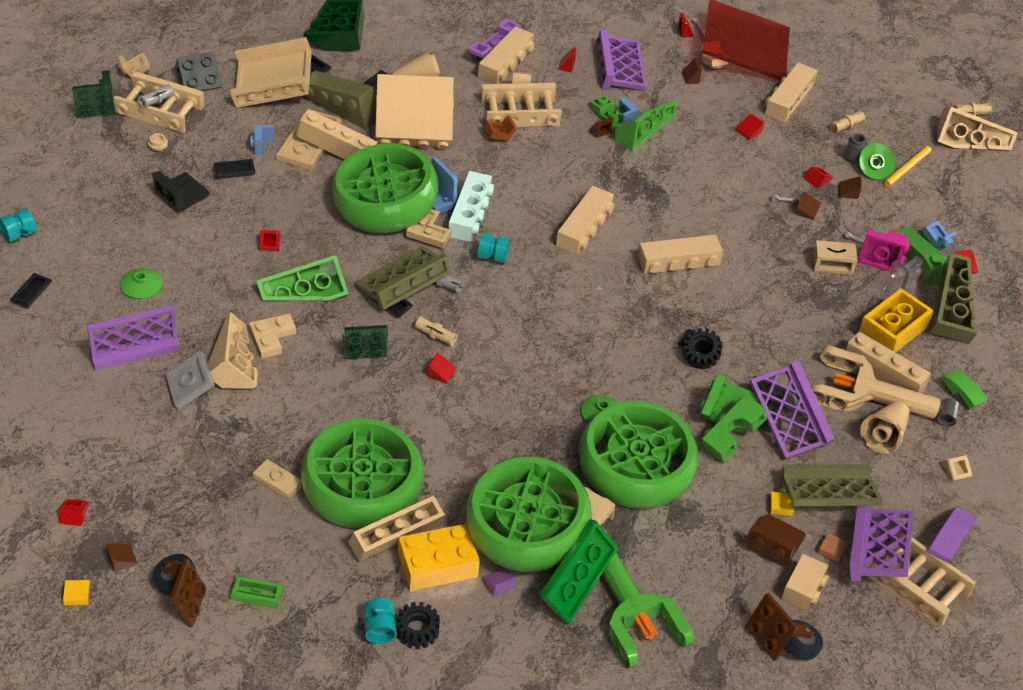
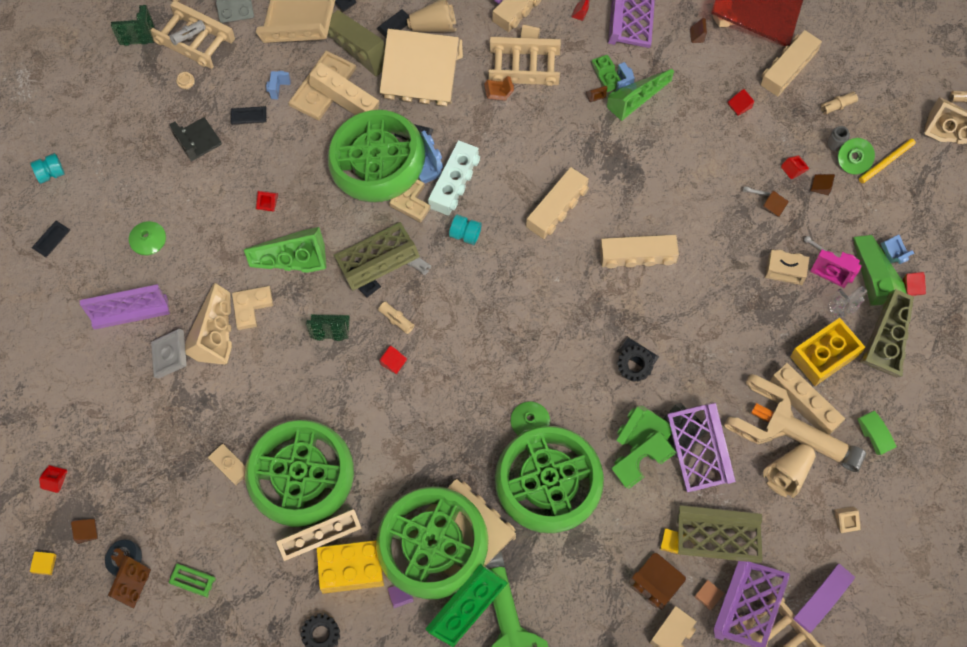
camera: 15 degrees right, 20 degrees up
teal wheel [363,598,397,644] -> none

